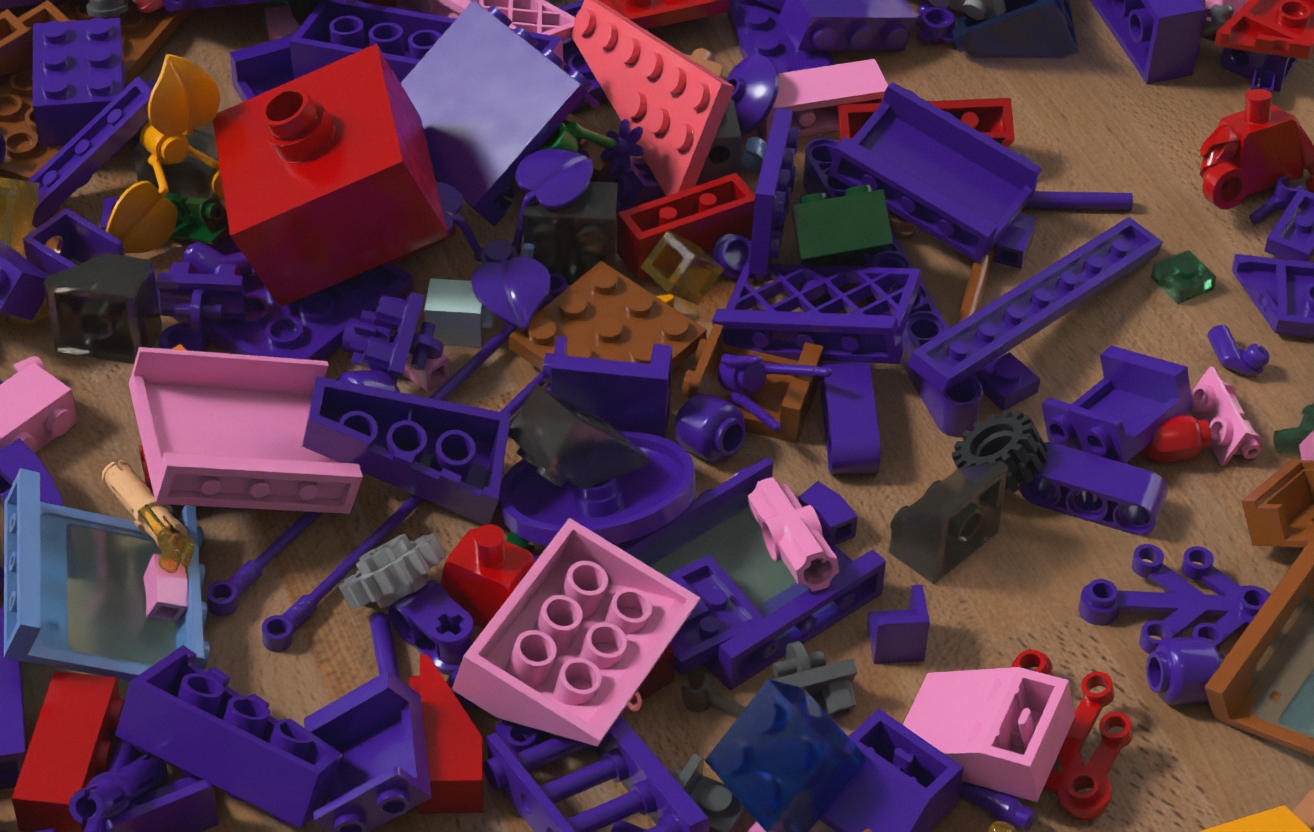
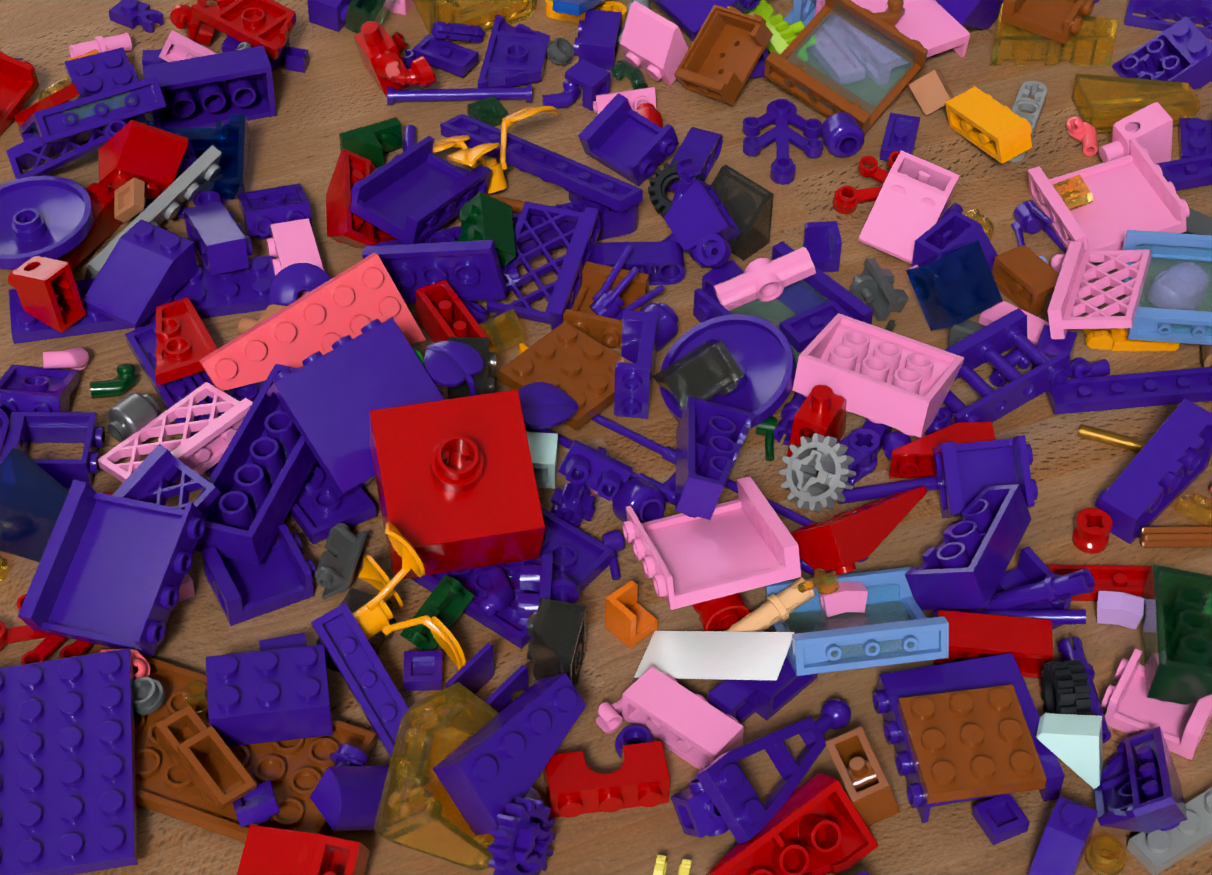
camera: 90 degrees left, 0 degrees up
none -> dark purple plate [238,183,313,239]
none -> dark green slope [339,117,403,168]
none -> dark purple bar [387,84,532,105]
none -> light orange plant [432,106,558,194]
none -> dark purple panel [565,59,611,111]
none -> white sticker [634,631,795,681]
none -> dark purple torso [663,157,742,268]
none -> red wedge [790,486,927,575]
none -> dark purple plate [880,113,920,162]

